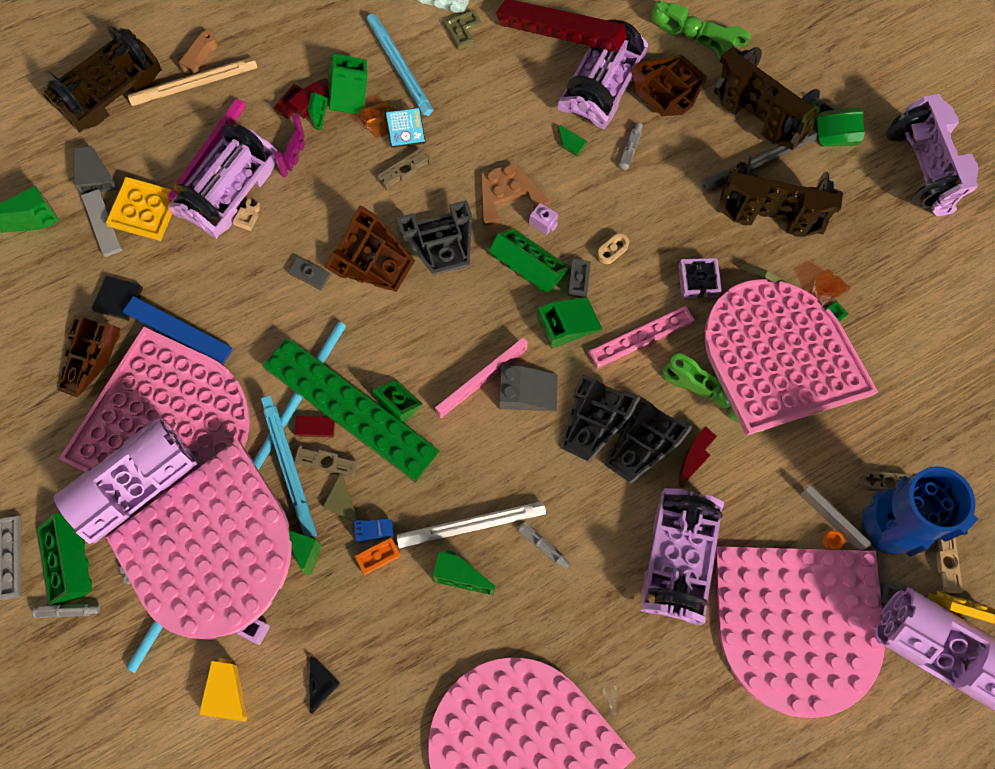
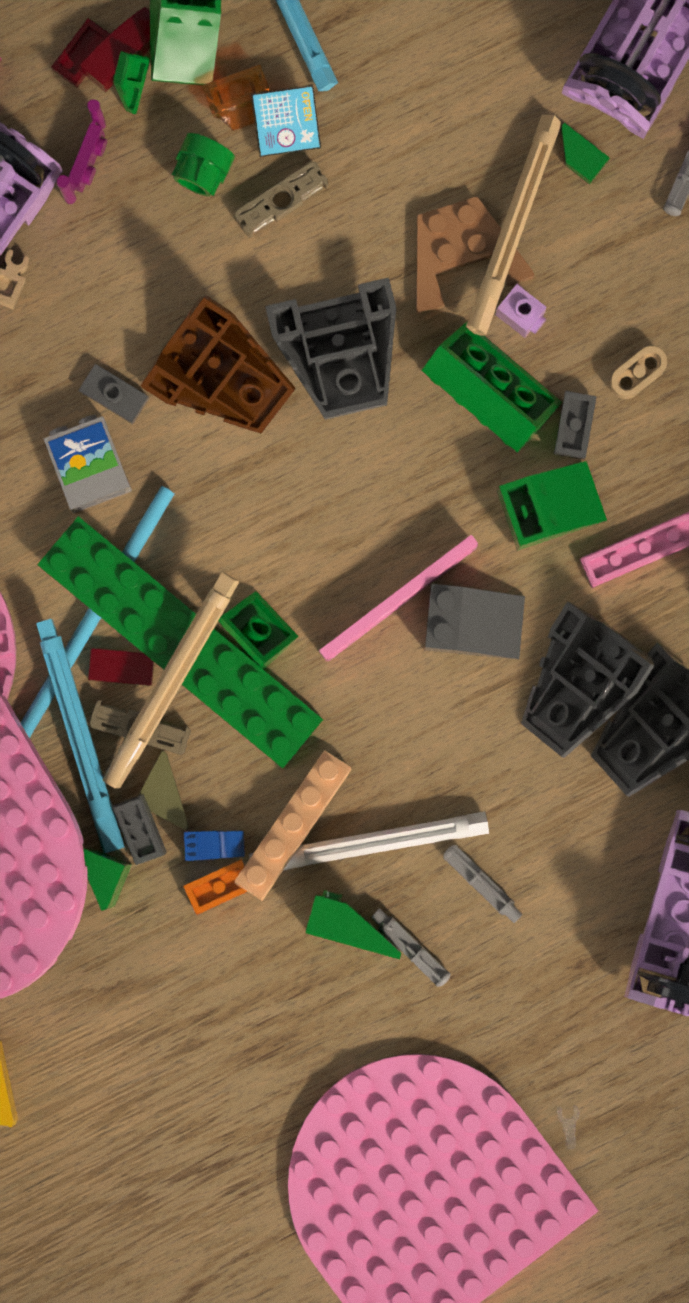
camera: 10 degrees right, 15 degrees up
lavender brick [236,619,270,645] -> none
black tile [309,657,340,714] -> none
none -> panel [44,415,132,513]
none -> tan piece [102,573,239,788]
none -> dark grey plate [112,794,167,865]
none -> green piece [171,133,235,197]
none -> light nougat plate [235,750,351,901]
none -> light grey piece [371,908,451,987]
none -> tan piece [466,115,562,336]

